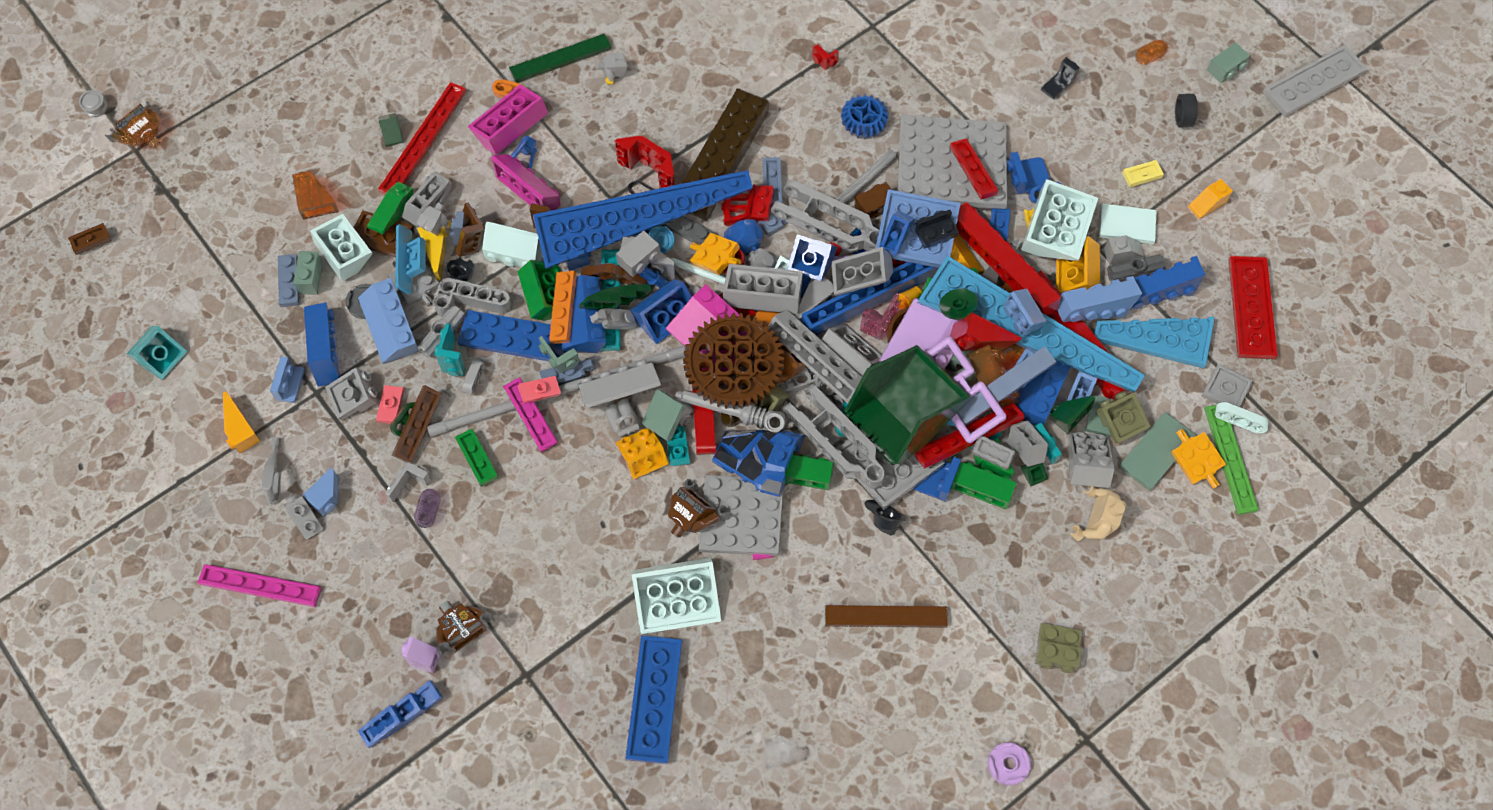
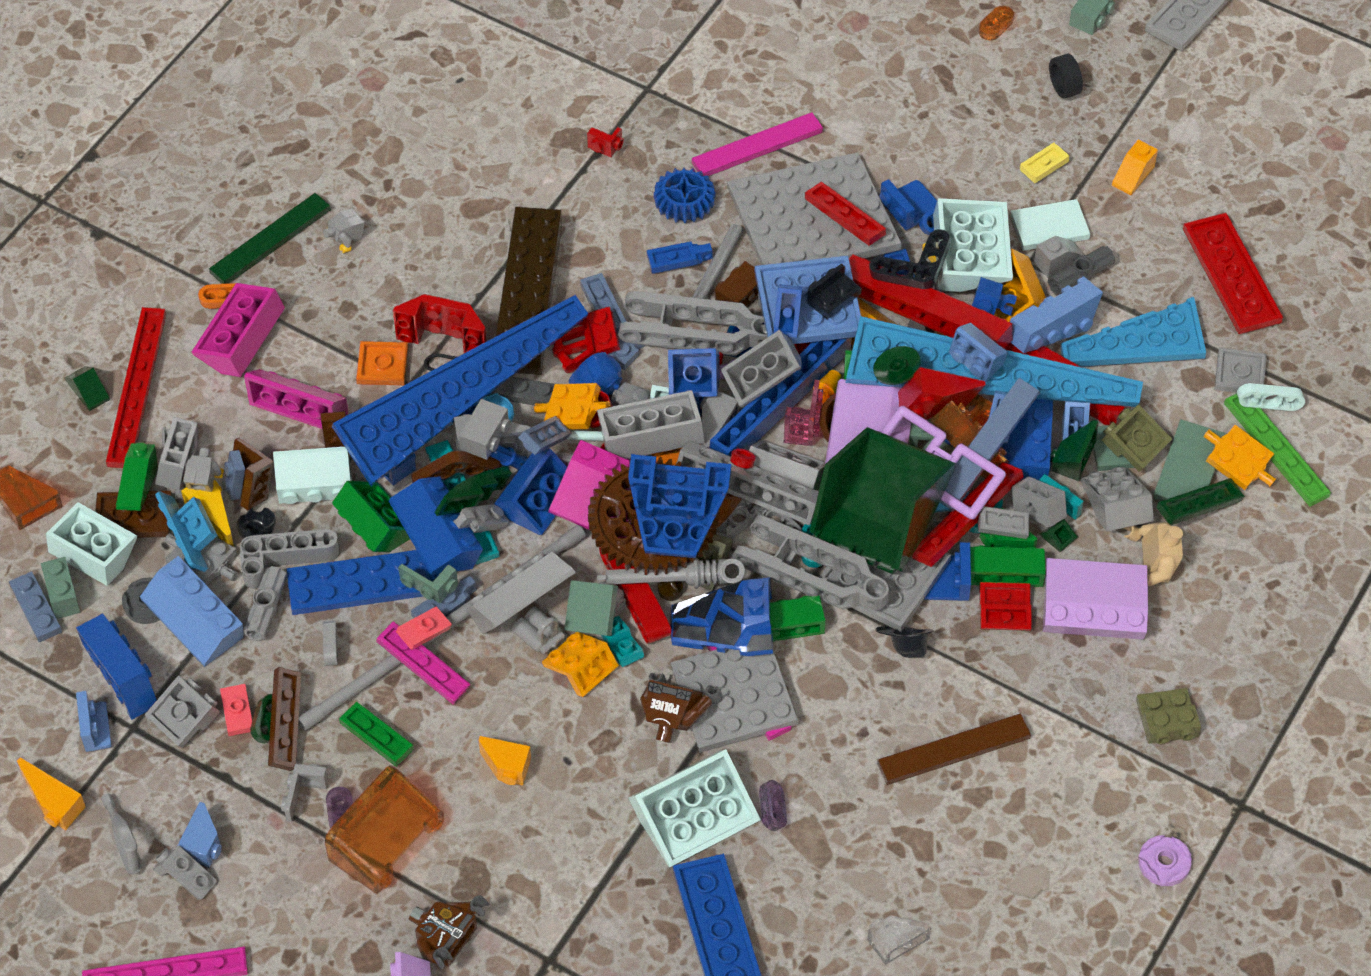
camera: 20 degrees left, 10 degrees down
teal bracket [434,323,466,377] -> none
blue plant [510,136,537,169] -> none
orange plate [549,271,577,344] -> none
black bracket [1041,57,1080,99] -> none
blue wedge [1131,256,1205,309] -> none
none -> clear orange windscreen [325,765,444,895]
none -> orange tile [356,341,408,386]
none -> light orange slope [479,736,531,785]
none -> sand blue plate [518,416,572,455]
none -> blue wedge [628,454,731,558]
none -> blue hinge [646,241,713,274]
none -> dark pink tile [692,112,823,176]
none -> red tile [730,449,756,469]
none -> clear purple plate [759,780,787,831]
none -> black beam [869,229,950,289]
none -> blue brick [972,277,1017,316]
none -> red slope [979,582,1032,631]
none -> lavender slope [1042,558,1148,640]
none -> dark green tile [1156,478,1245,525]

